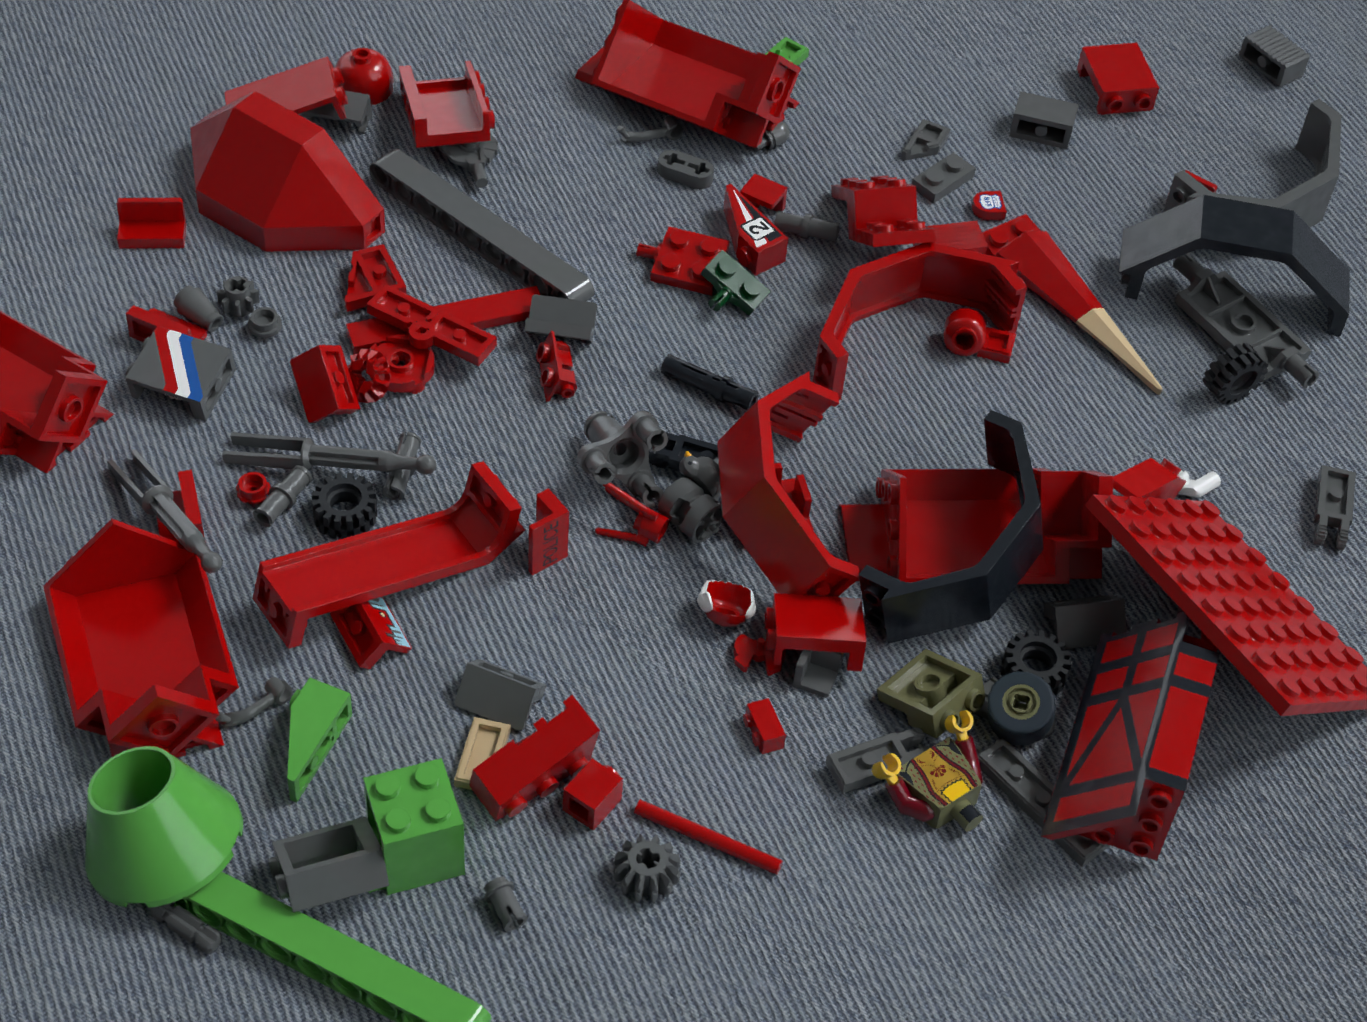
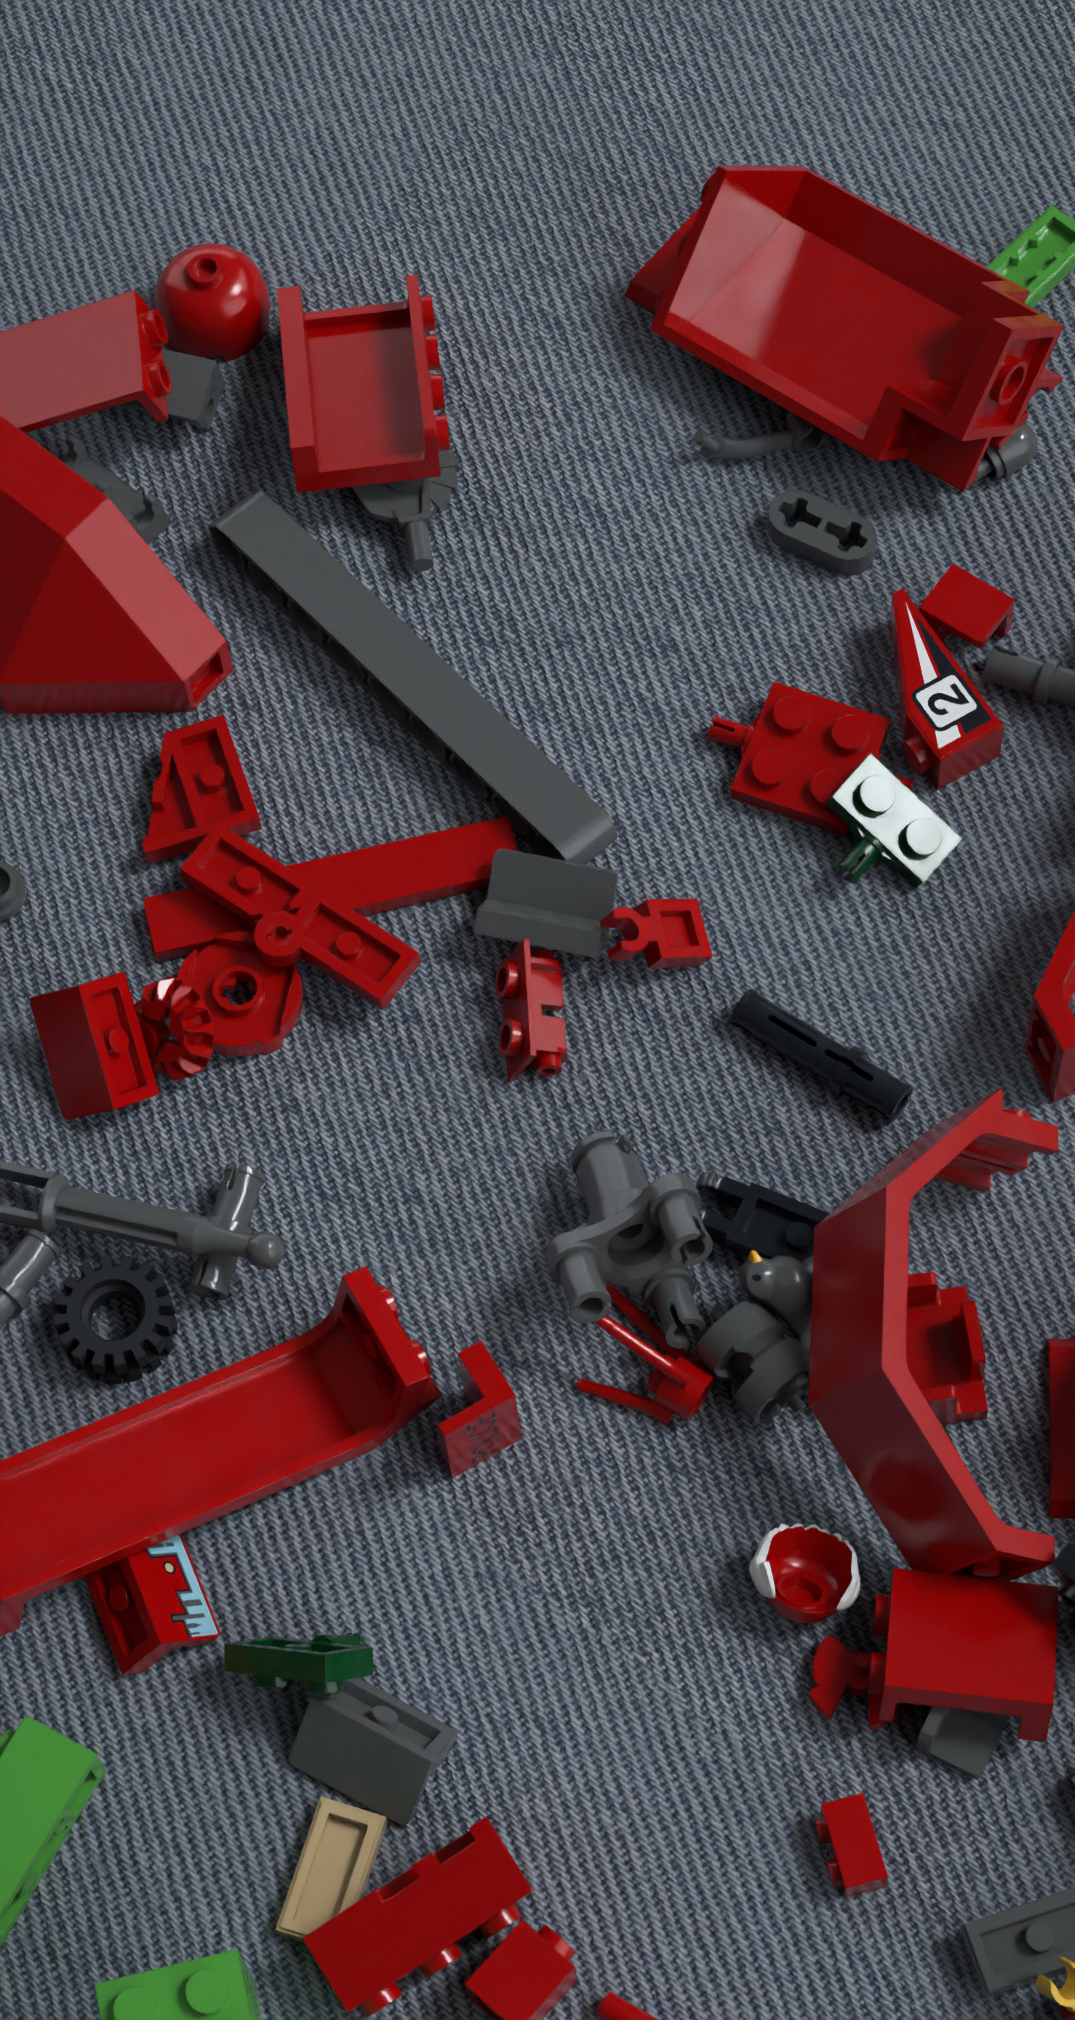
camera: 15 degrees right, 15 degrees up
none -> dark green plate [224,1633,373,1693]
none -> red plate [599,899,713,968]

